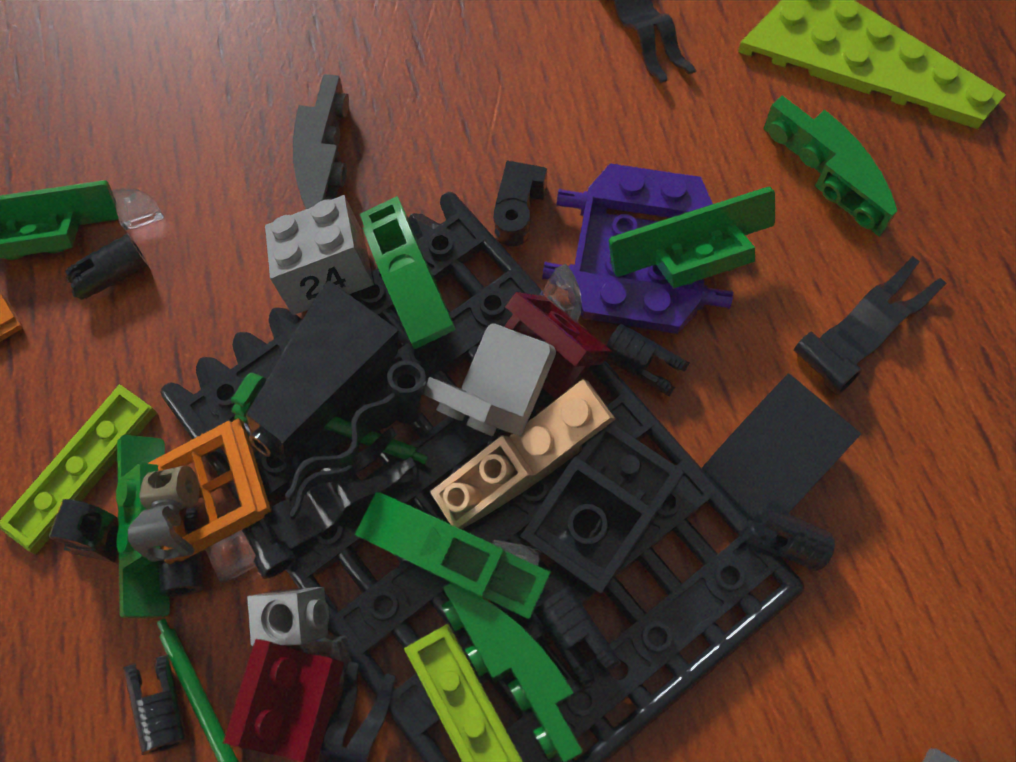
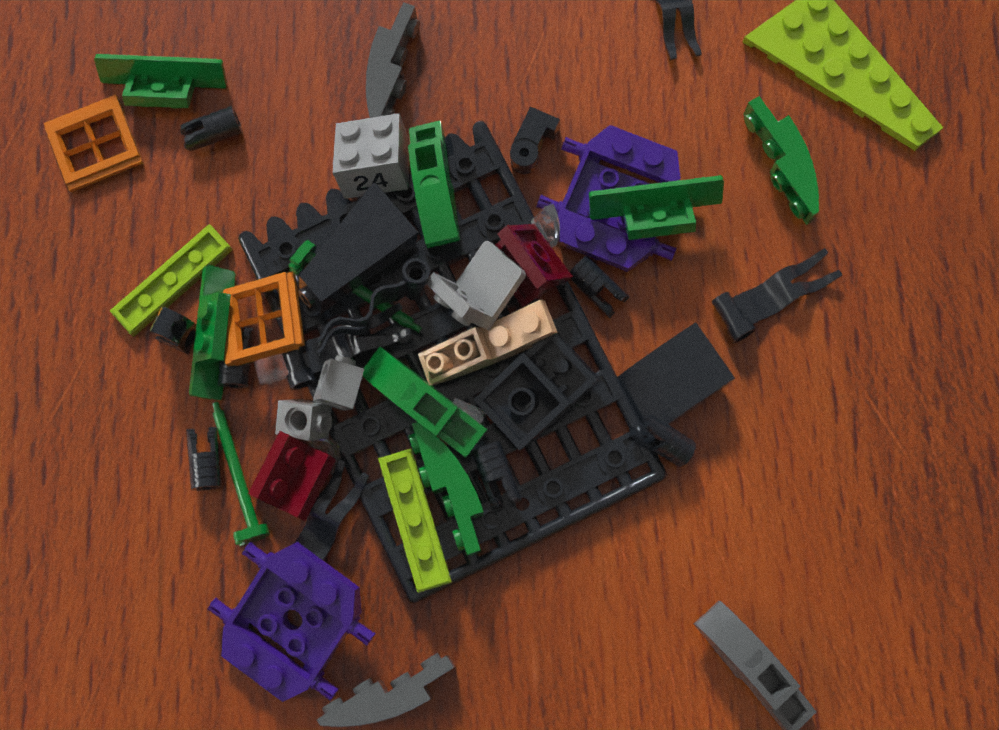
camera: 15 degrees right, 10 degrees up
clear tile [112,188,165,231] -> none
leg [128,465,200,562] -> none
none -> light grey brick [313,356,364,411]

